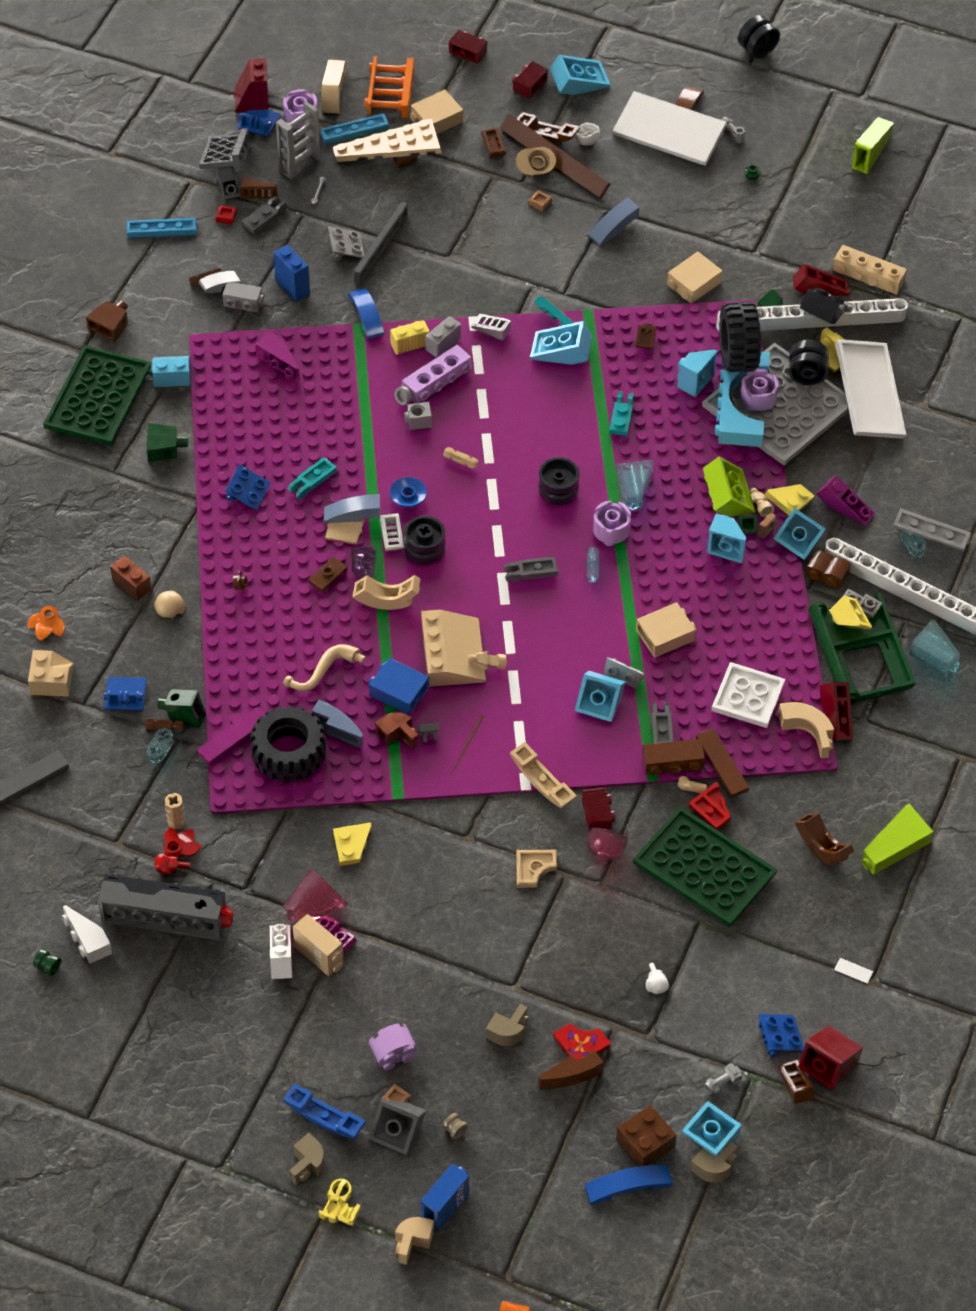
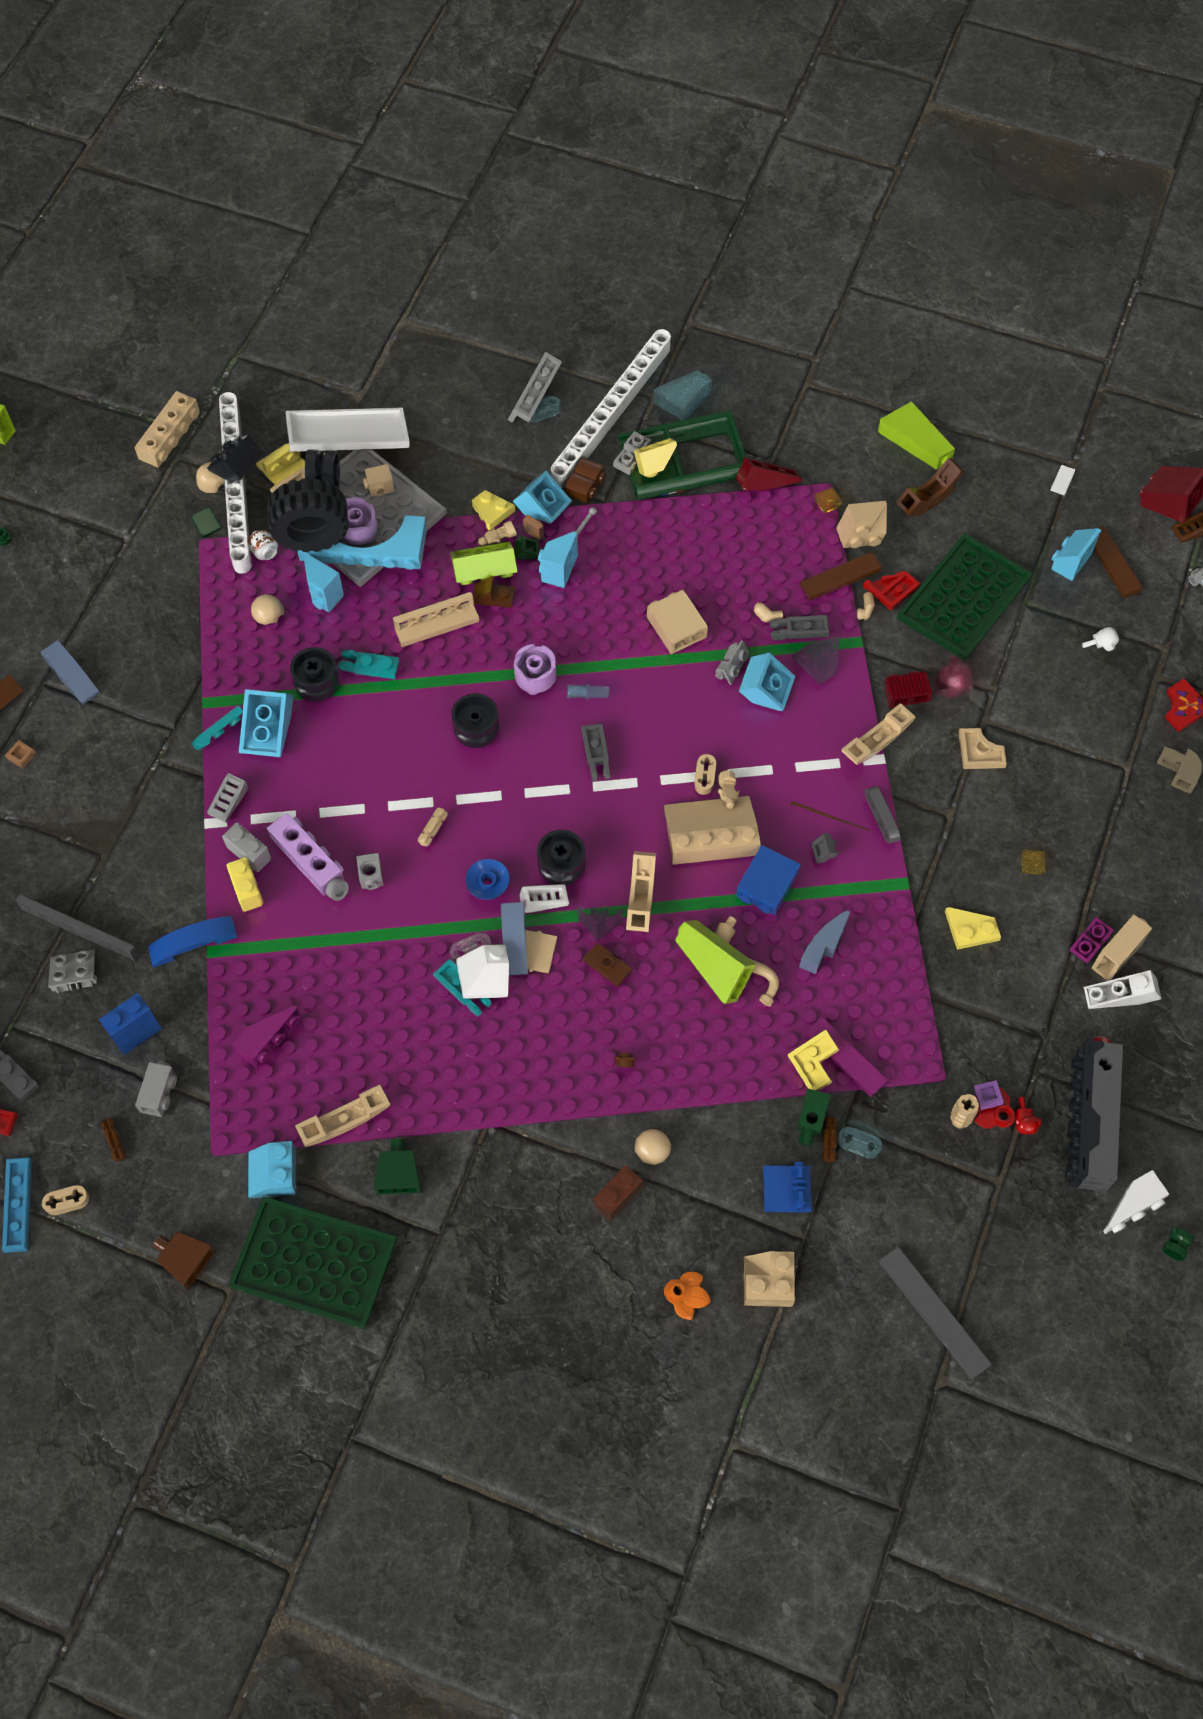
camera: 90 degrees left, 10 degrees up
slope [199,271,240,293] -> none
blue hinge [225,464,271,511] -> none
black tyre [250,706,326,782] -> none
clear pink slope [282,868,348,923] -> none
copper brick [375,713,419,750] -> none
clear light blue slope [616,460,654,510] -> none
reddish brown bracket [635,323,657,350] -> none
reddish brown brick [642,739,705,775] -> none
tan brick [667,252,723,303] -> none
white plate [712,662,785,728] -> none
blue hinge [758,1014,804,1057] -> none
tan arch [778,702,834,759] -> none
dark red slope [792,264,850,296] -> none
magenta slope [816,475,876,526] -> none
none -> tan beam [42,1185,89,1215]
none -> tan hair [251,594,284,625]
none -> black wheel [290,647,340,702]
none -> tan slope [295,1085,390,1147]
none -> tan brick [362,464,394,497]
none -> tan fence [393,592,479,647]
none -> clear beam [450,933,491,964]
none -> white slope [456,945,509,999]
none -> reddish brown slope [473,576,515,608]
none -> light grey hinge [574,507,597,538]
none -> lime slope [675,920,756,1004]
none -> tan beam [694,754,716,795]
none -> tan arm [754,602,783,622]
none -> light yellow plate [788,1030,839,1091]
none -> clear purple slope [792,635,840,685]
none -> clear yellow plate [814,487,842,513]
none -> tan slope [836,501,887,548]
none -> dark grey beam [865,786,900,844]
none -> medium lavender plate [974,1080,1003,1110]
none -> clear yellow plate [1021,850,1045,875]
none -> medium azure slope [1051,528,1101,581]
none -> reddish brown tile [1093,525,1143,598]

